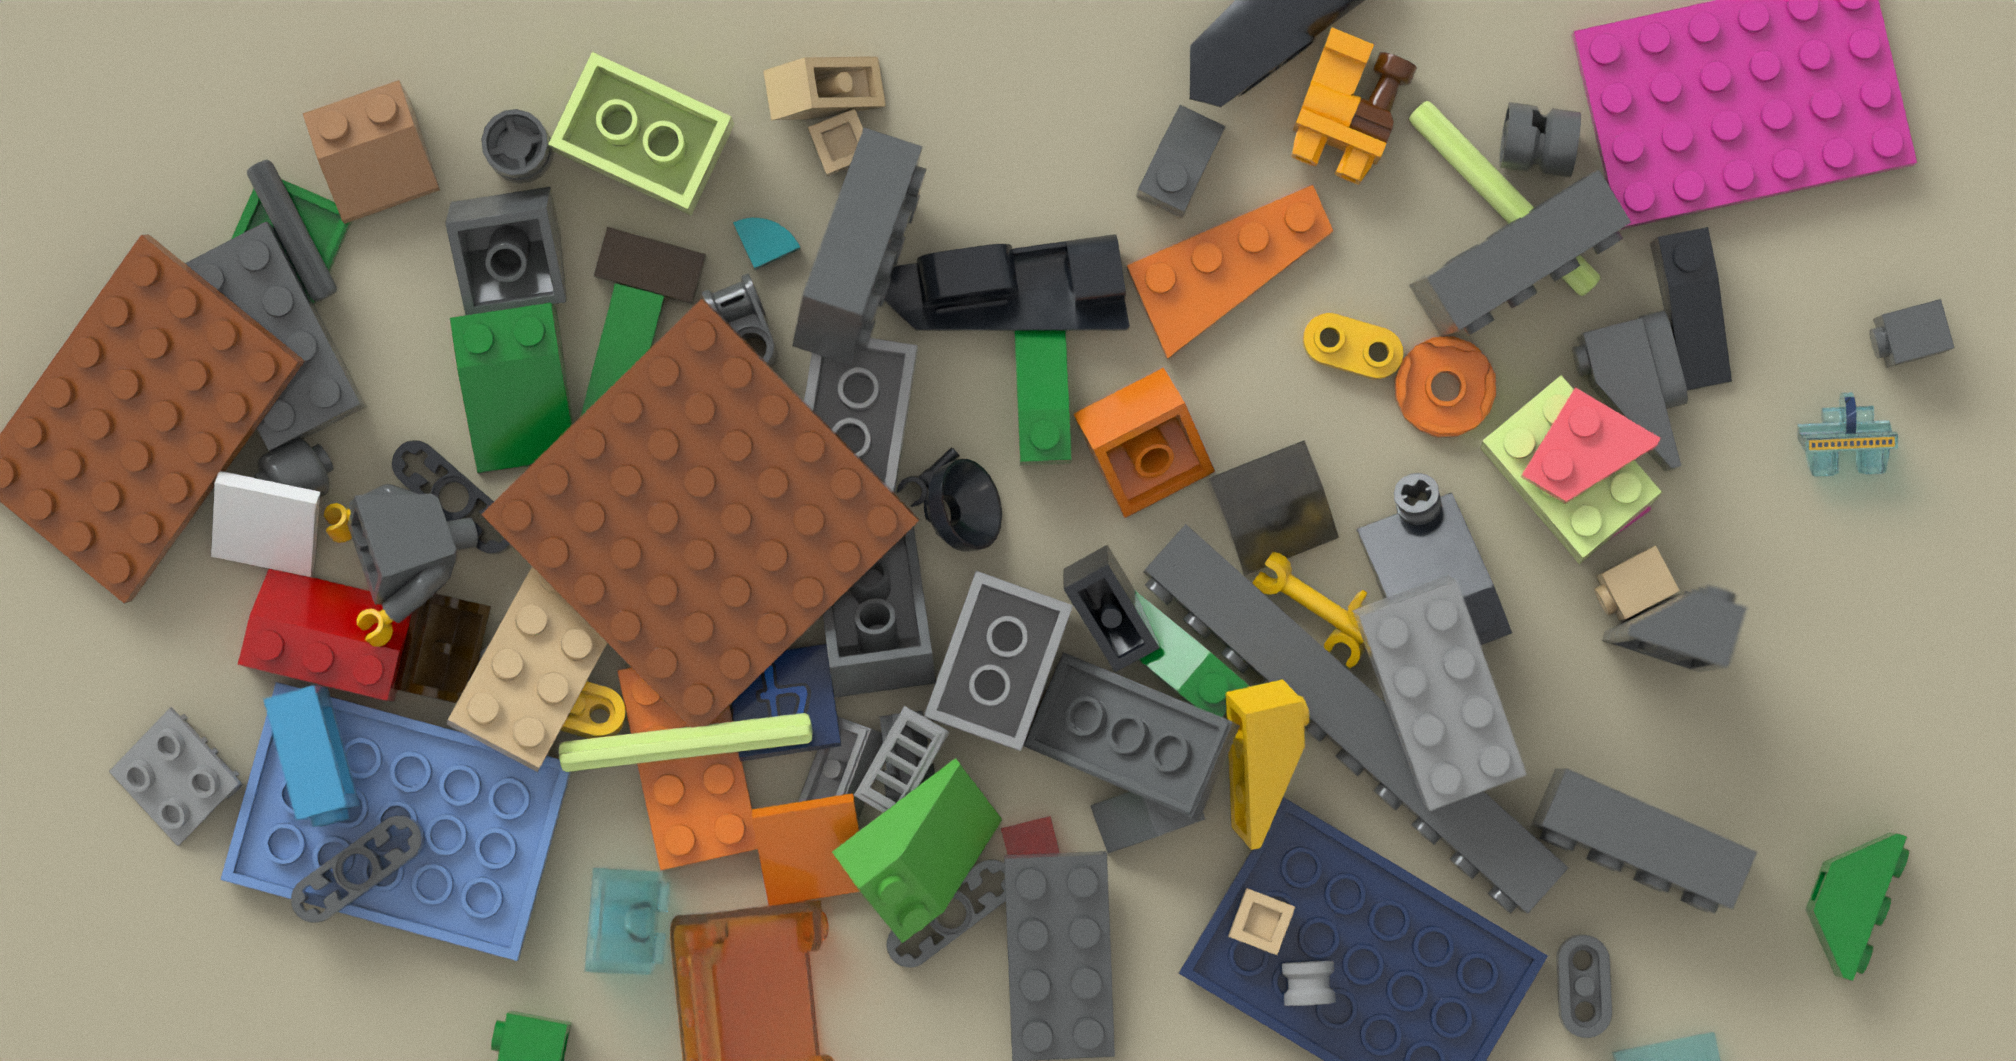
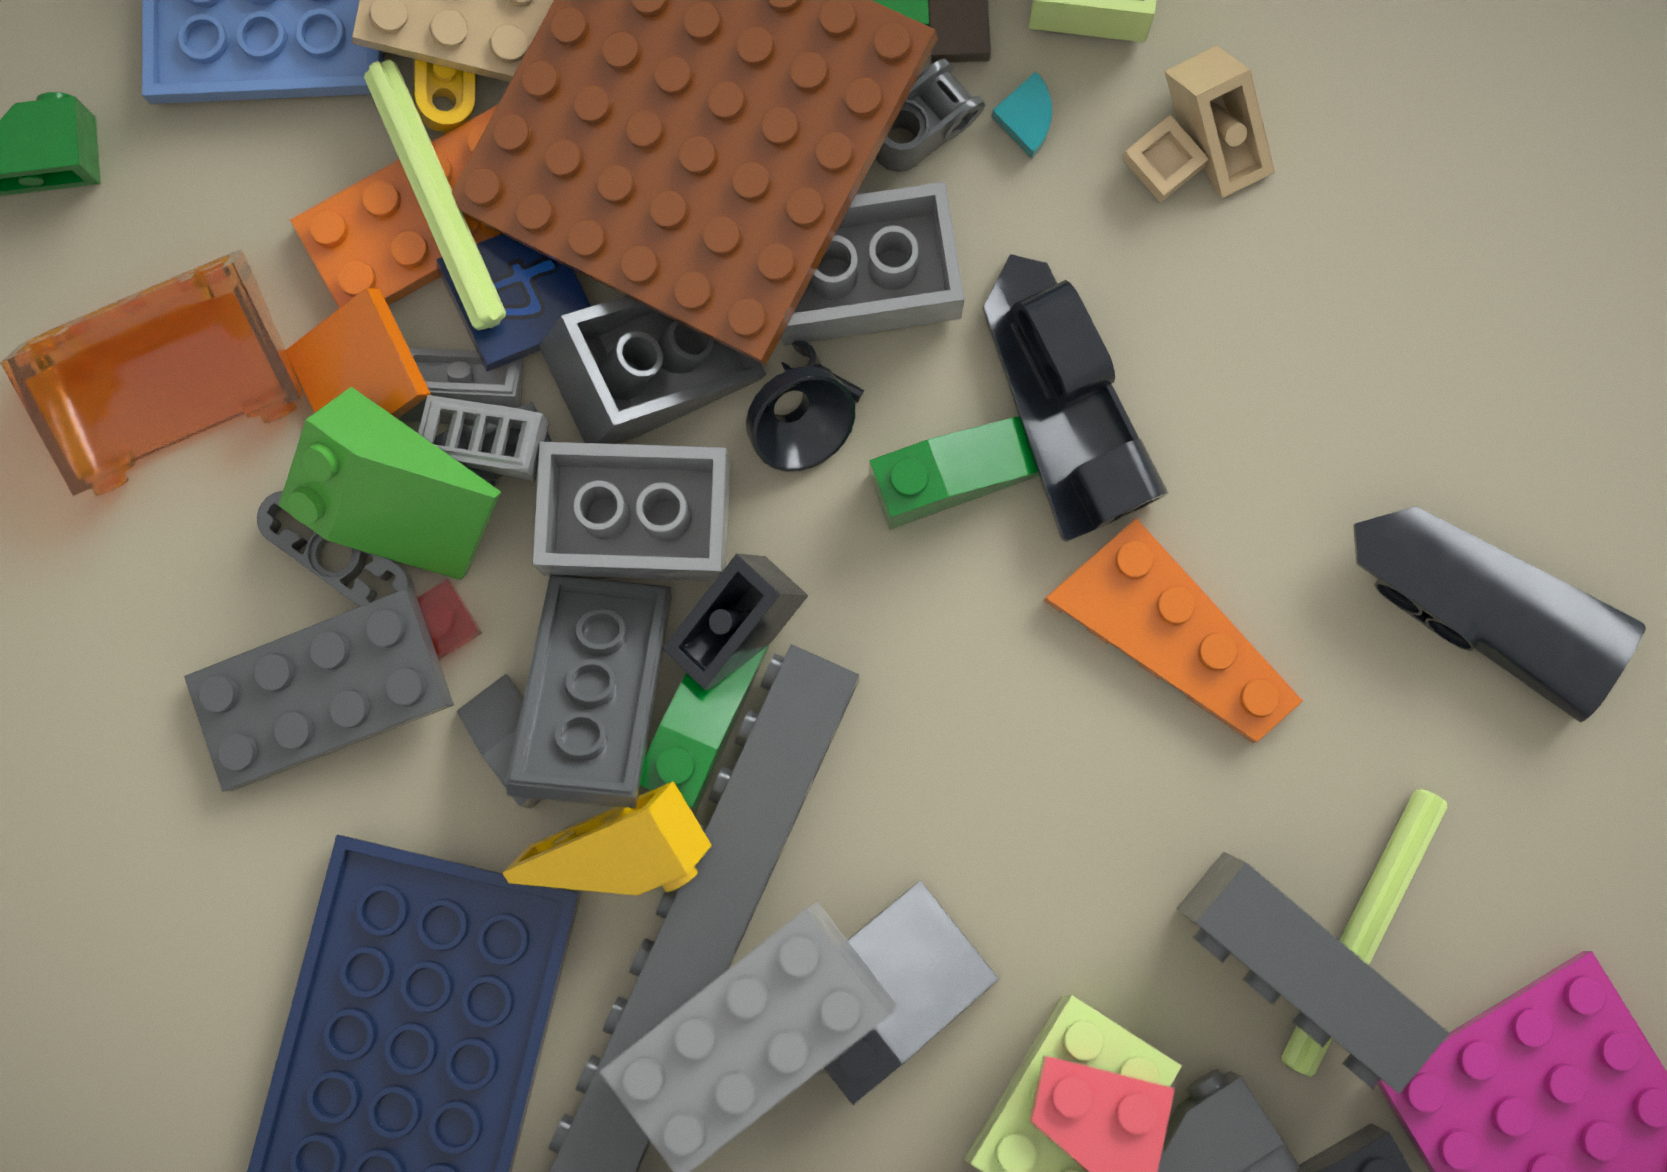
camera: 80 degrees right, 5 degrees down
clear light blue slope [585,866,670,975] -> none
dark grey brick [792,128,927,365] -> none
orange slope [1073,367,1215,518] -> none
dark grey slope [1136,105,1226,218] -> none
clear smoke slope [1206,440,1339,576] -> none
tan plate [1228,888,1295,955] -> none
yellow bar [1252,552,1368,668] -> none
light grey wheel [1282,961,1336,1006] -> none
light orange hips [1291,27,1417,185] -> none
yellow plate [1302,313,1403,380] -> none
orange tile [1394,336,1496,438] -> none
dark grey bush [1394,473,1442,525] -> none
dark grey wheel [1499,102,1581,177] -> none

